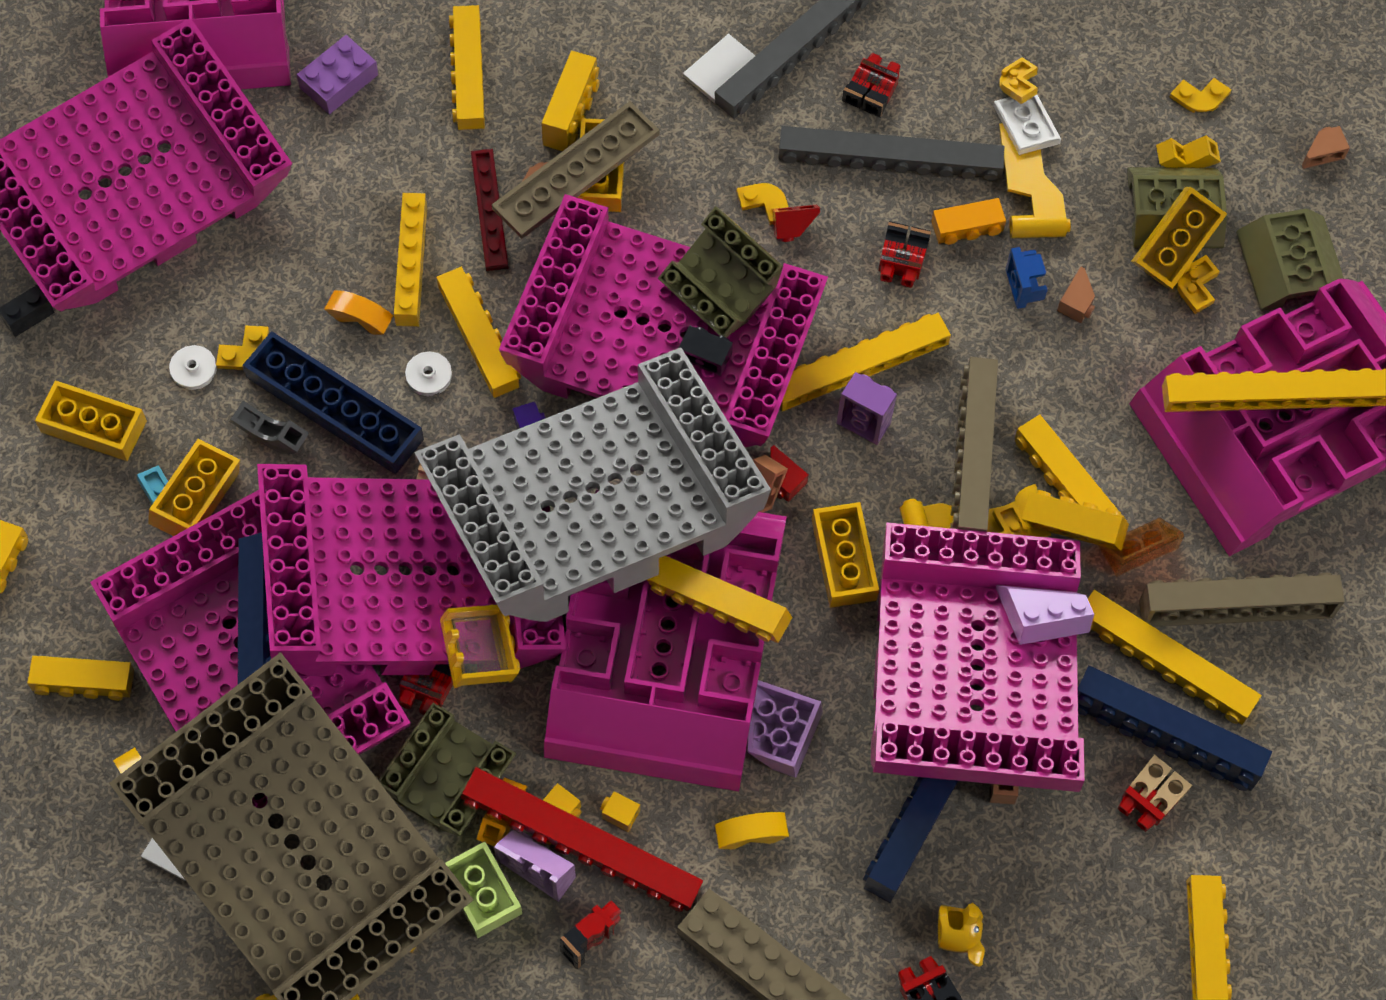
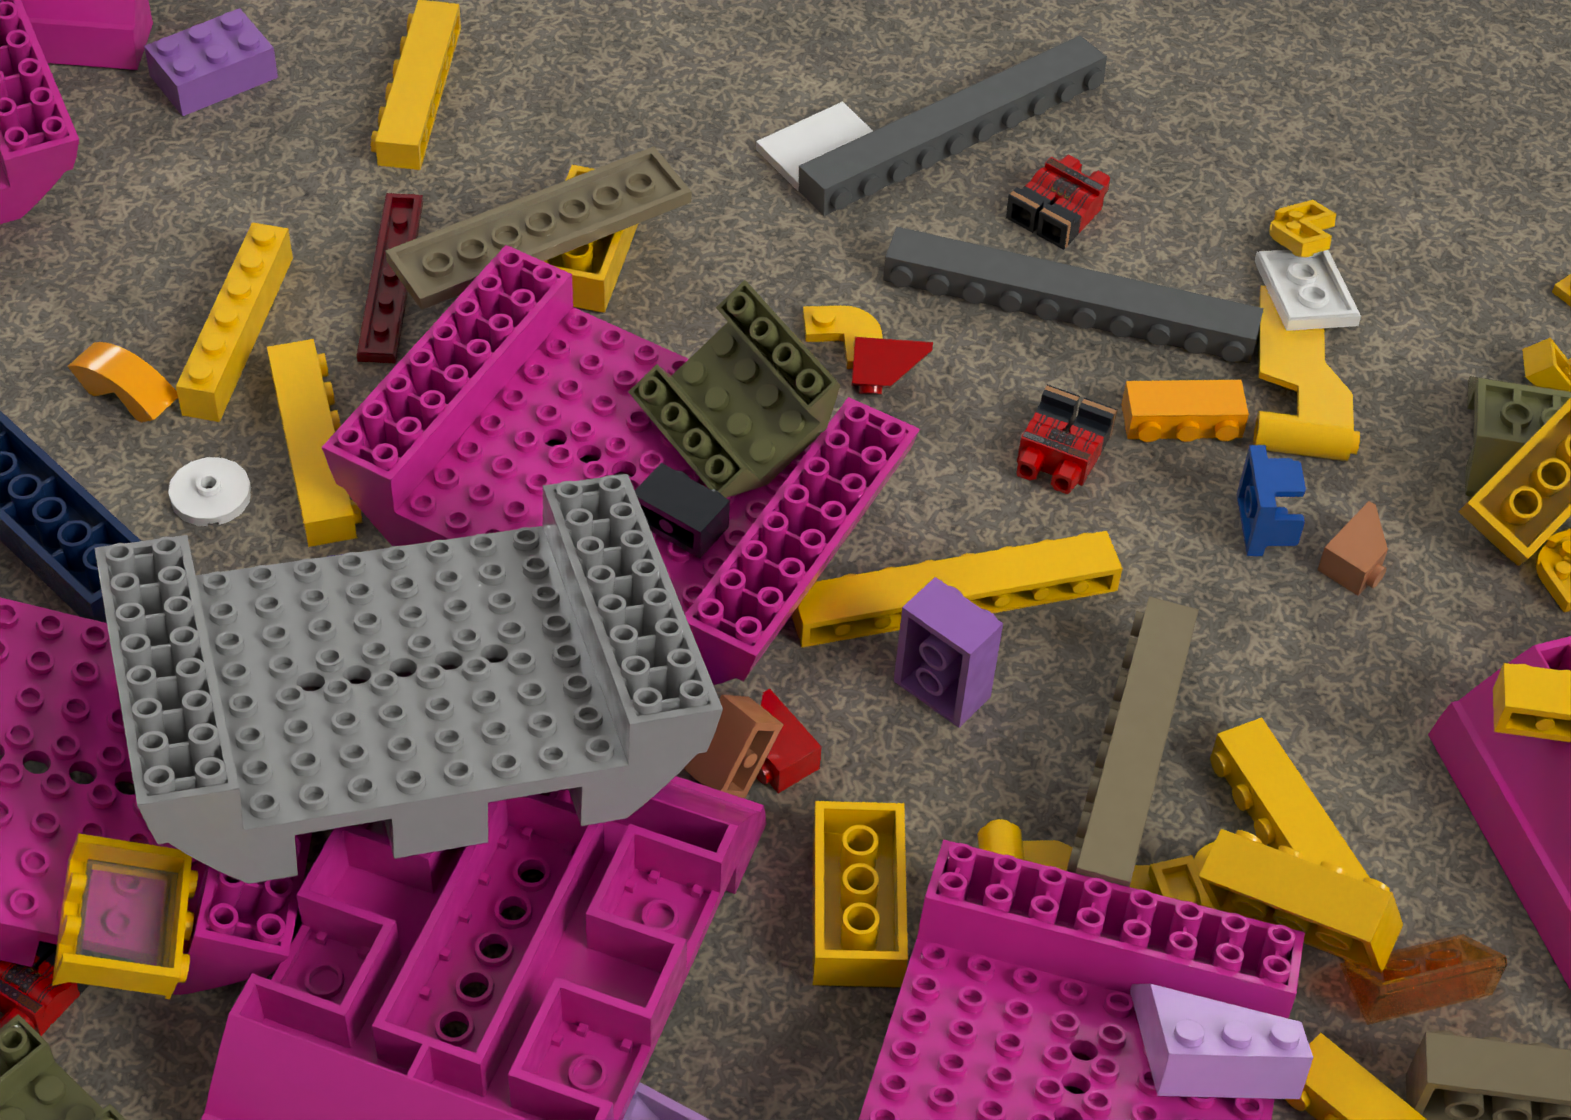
camera: 10 degrees right, 15 degrees down
yellow brick [541,50,600,151] -> none
yellow brick [647,556,792,643] -> none

